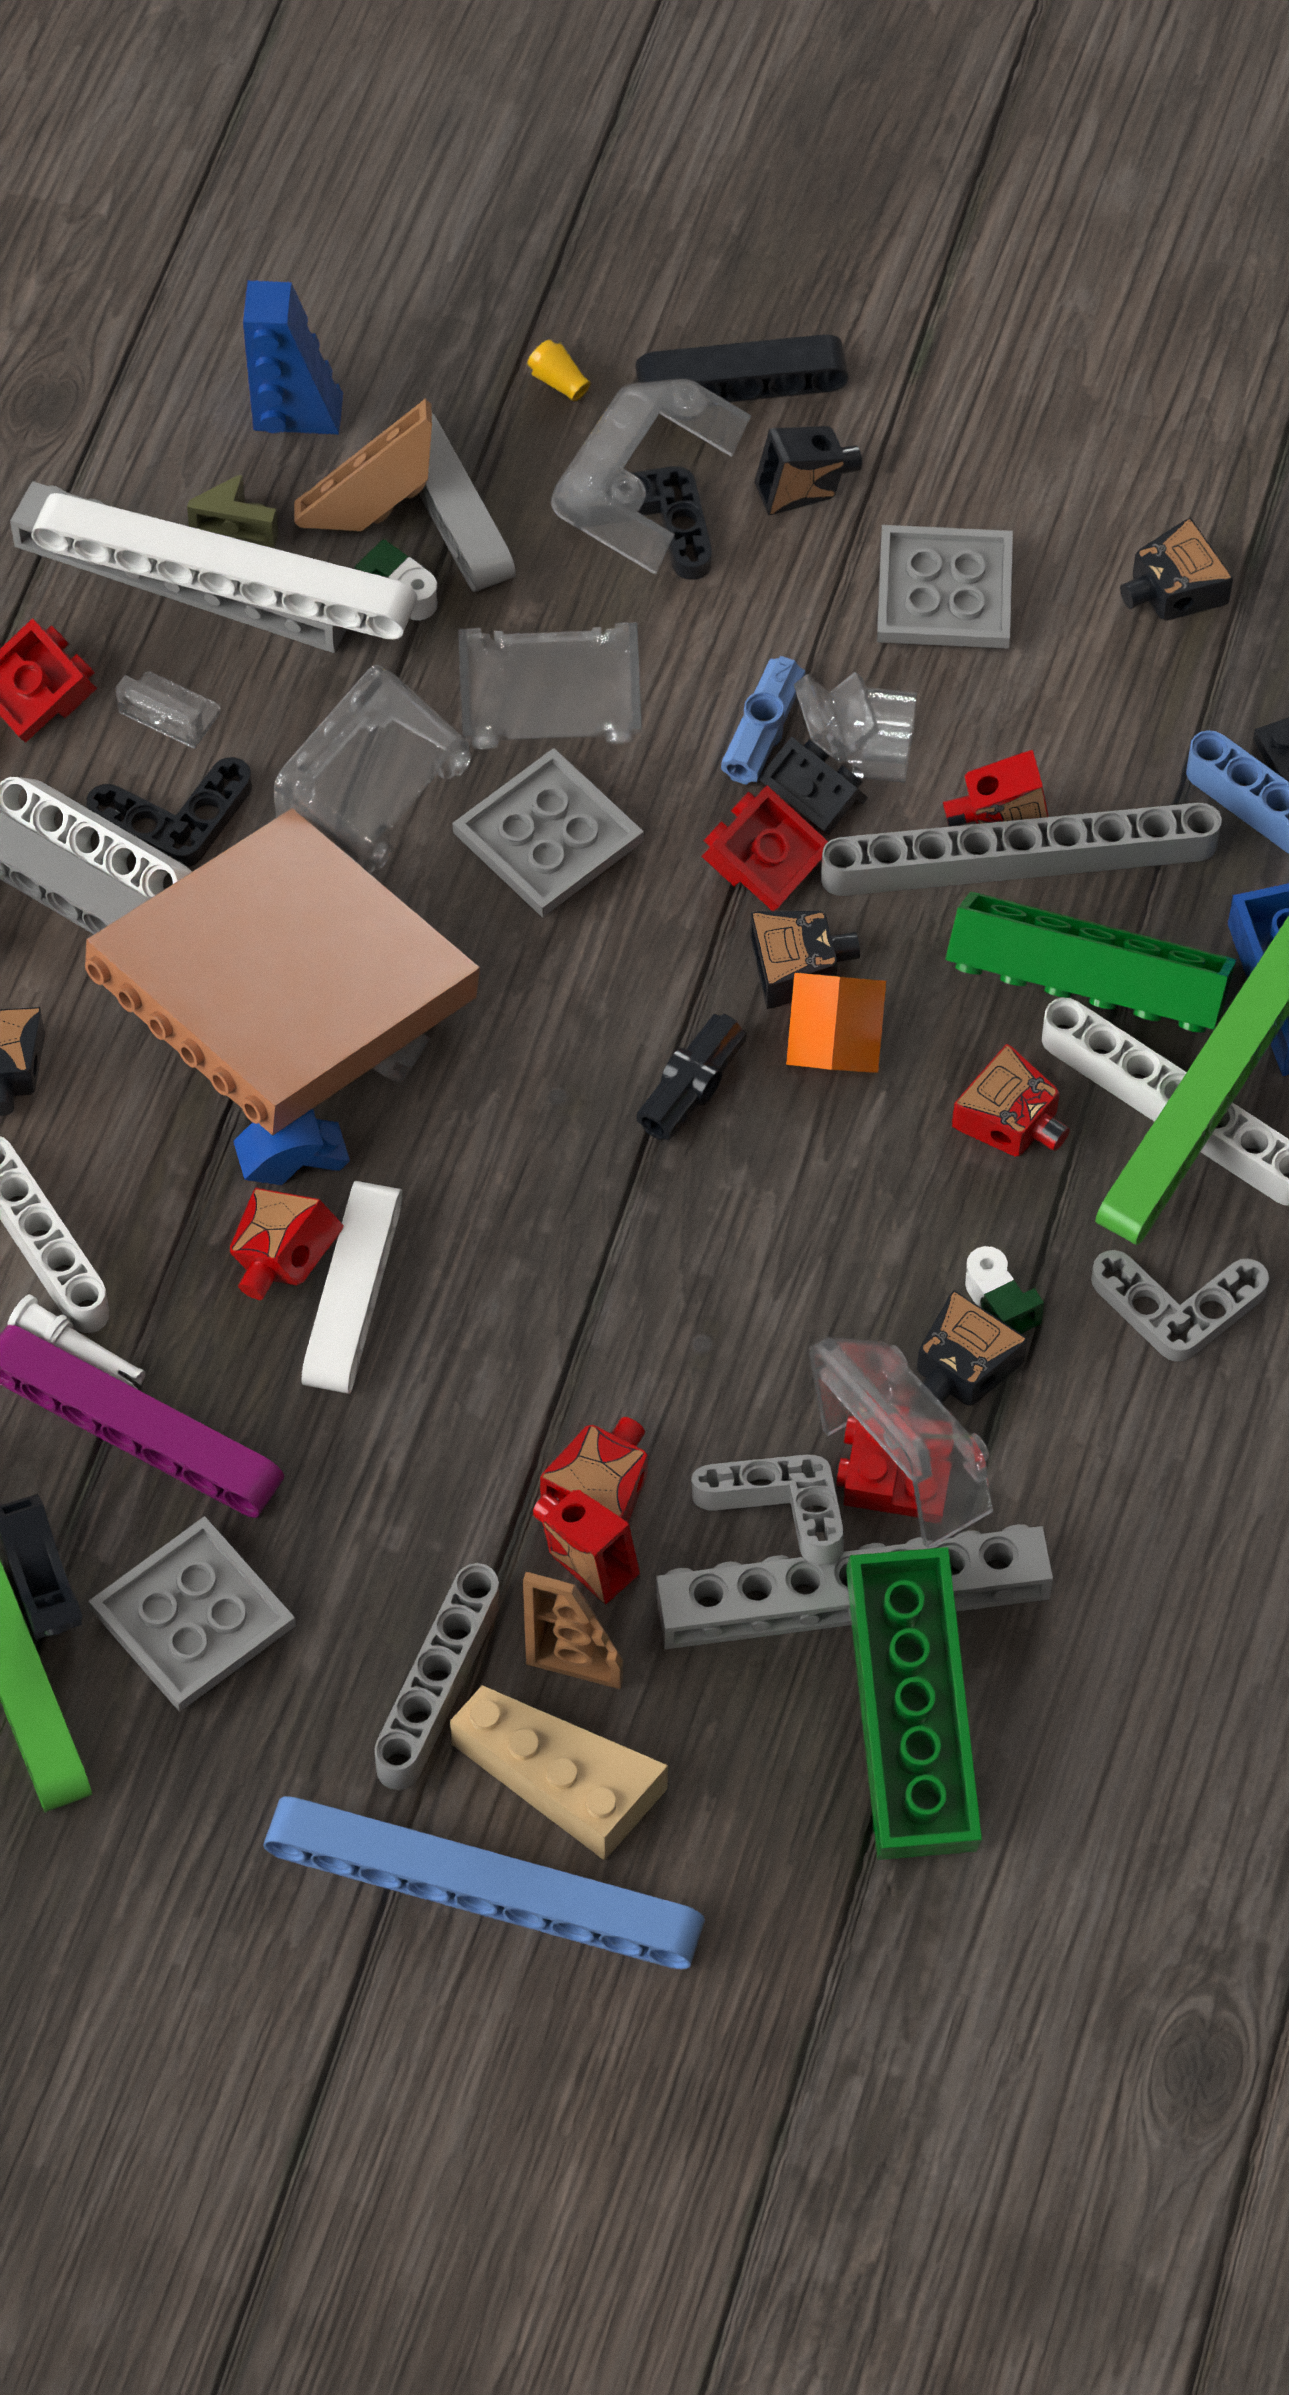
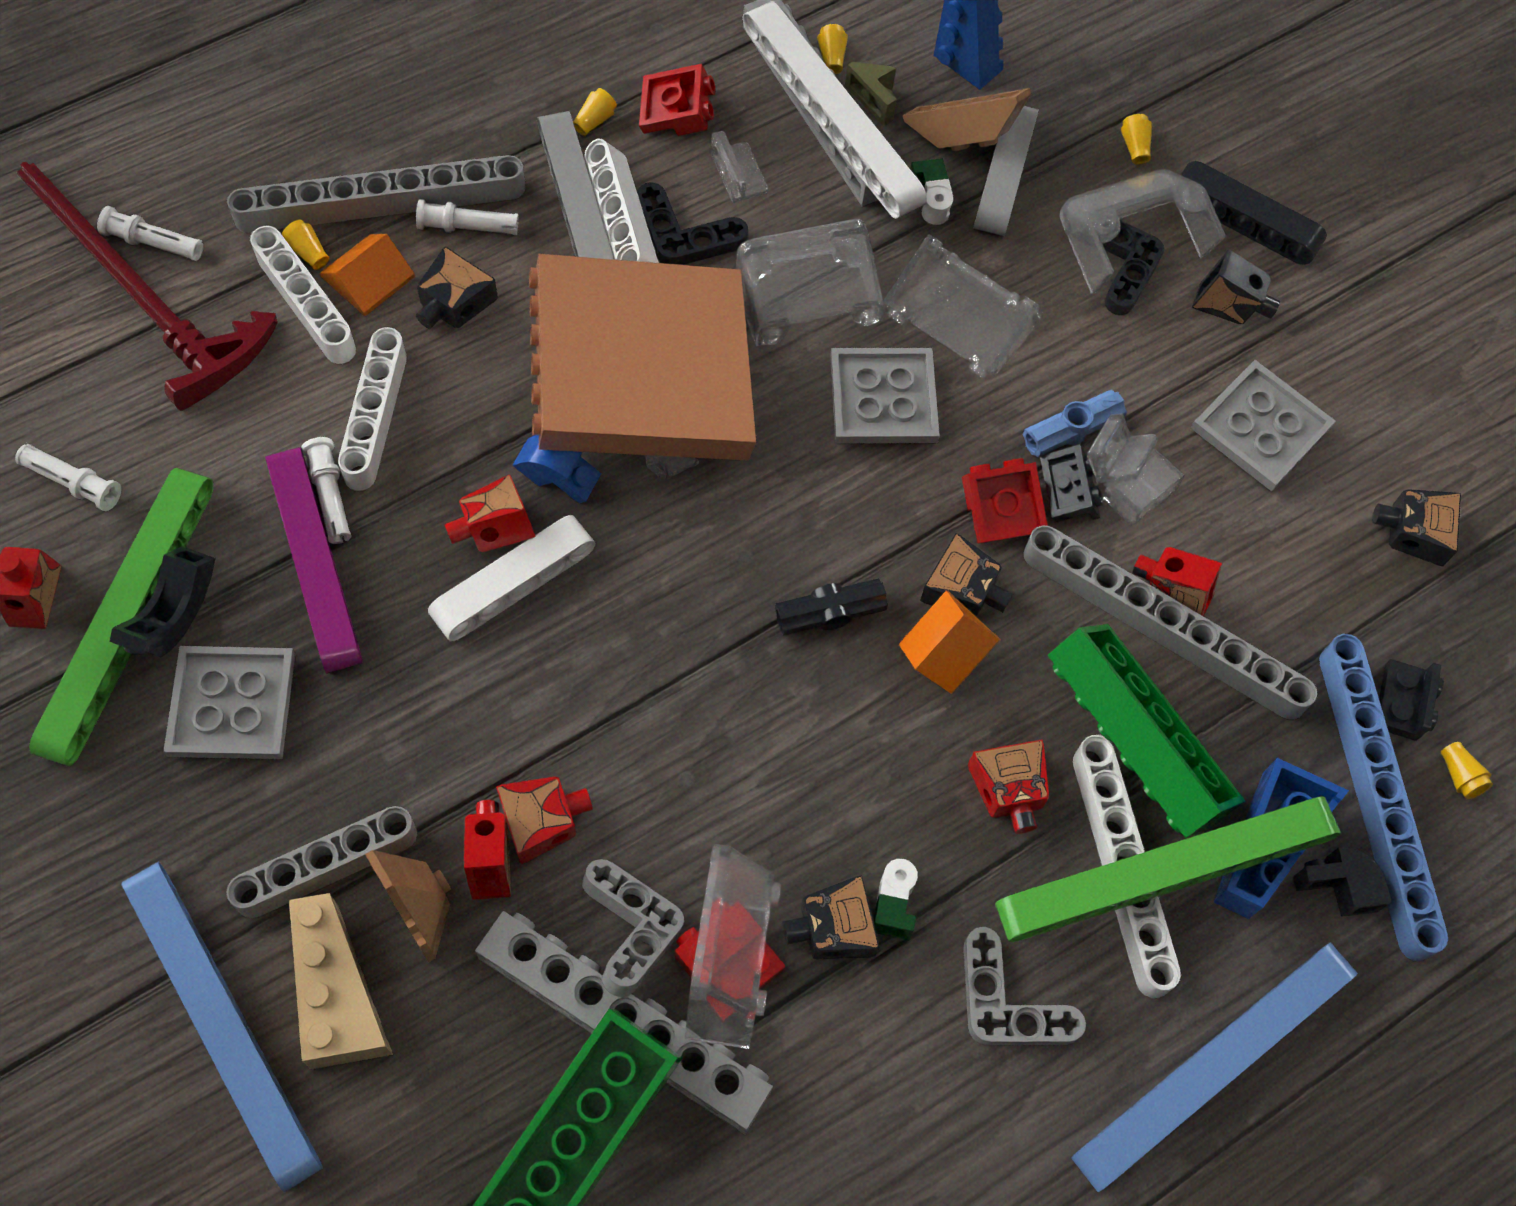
camera: 35 degrees right, 5 degrees up
none -> yellow cone [817,24,848,74]

